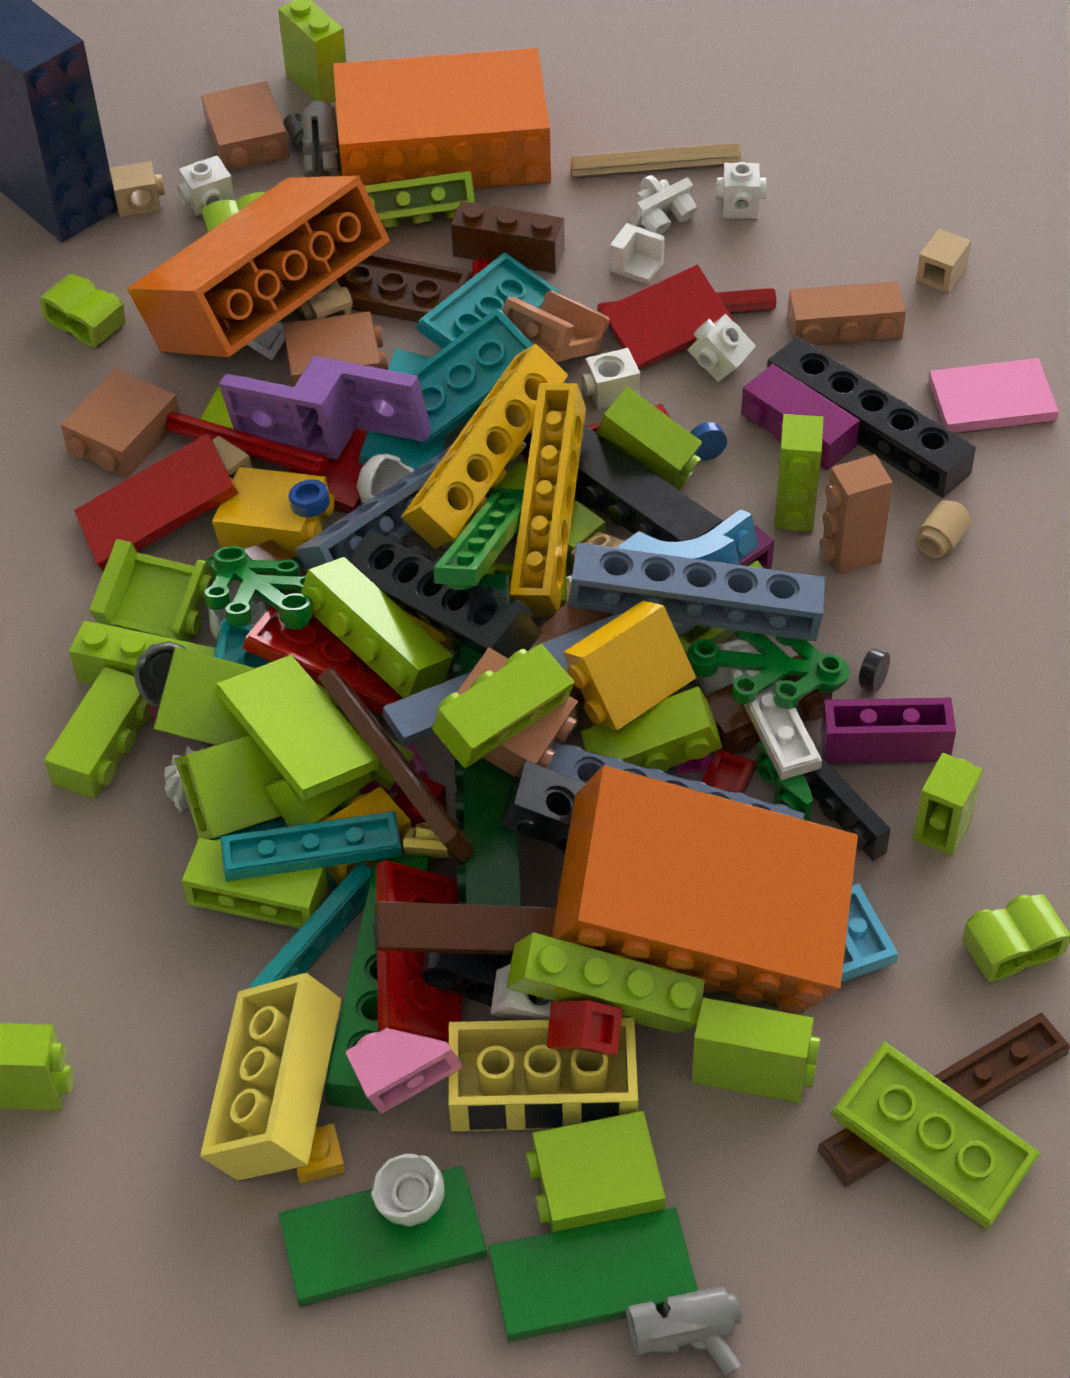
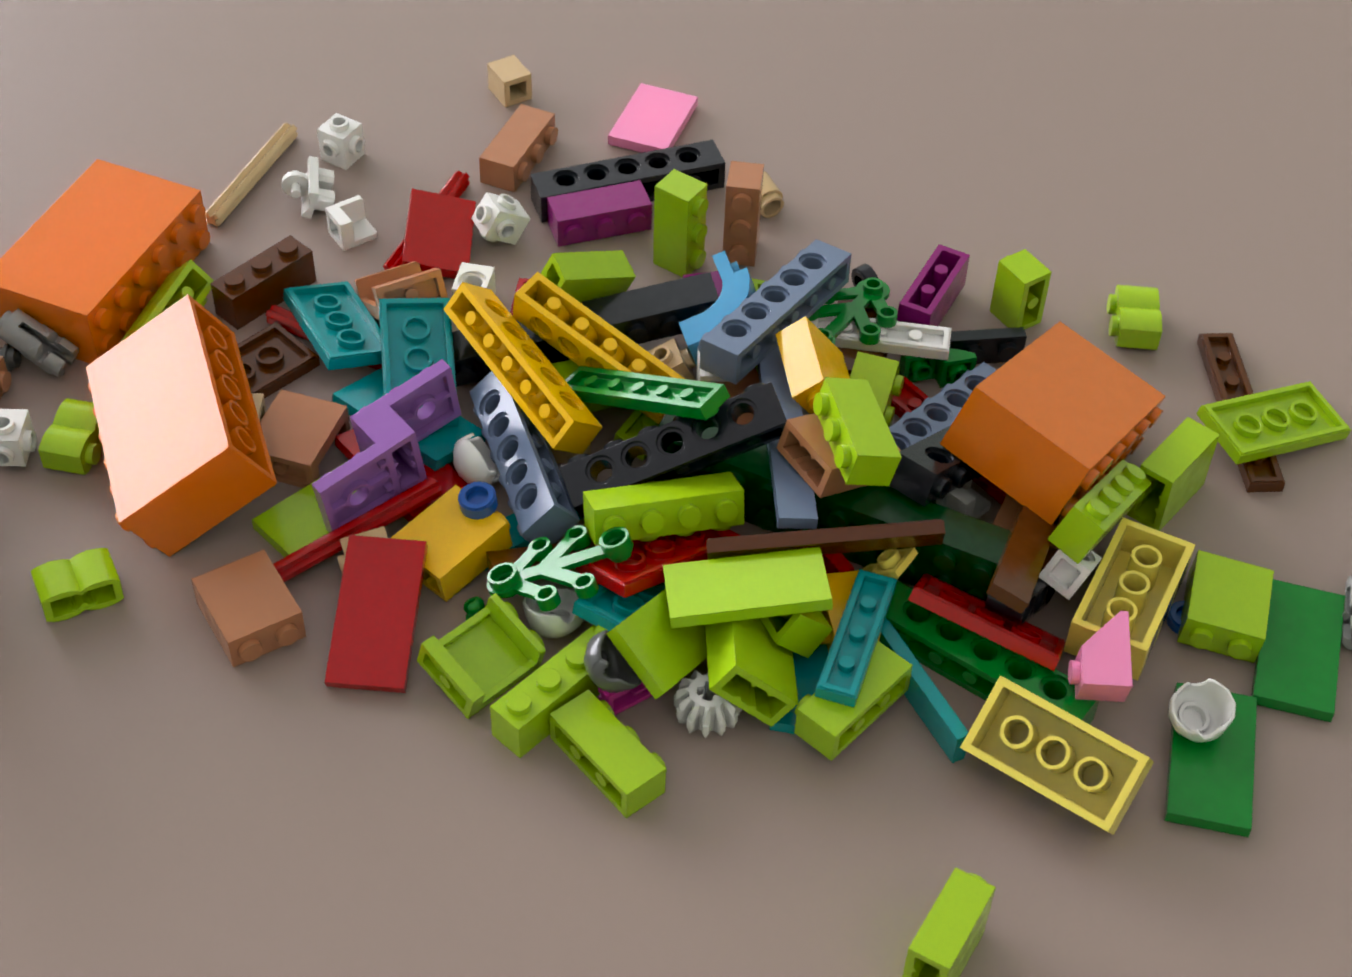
camera: 65 degrees left, 5 degrees down
red panel [546,1000,623,1055] -> none

